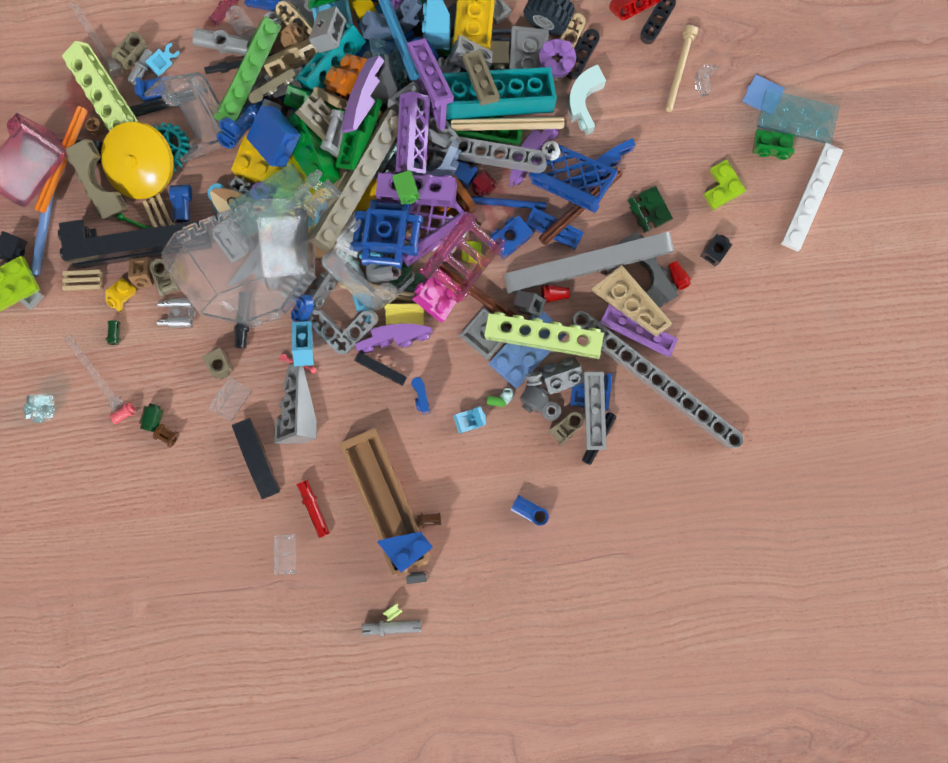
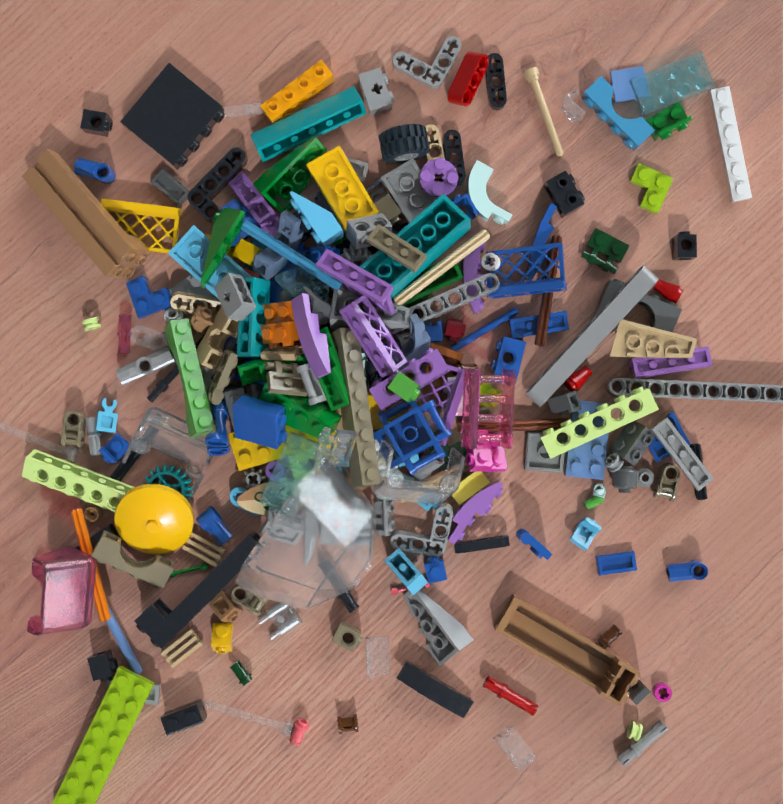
camera: 40 degrees left, 5 degrees up
clear light blue brick [23,394,55,423] -> none
dark green brick [139,403,163,432] -> none
blue plate [291,294,314,322] -> none
blue wing [377,531,433,573] -> none
none -> black brick [161,699,207,736]
none -> blue brick [424,556,448,584]
none -> blue window [452,194,479,220]
none -> black brick [543,171,585,218]
none -> dark azure arch [581,76,655,151]
none -> blue tile [595,550,637,576]
none -> dark pink bush [653,683,672,702]

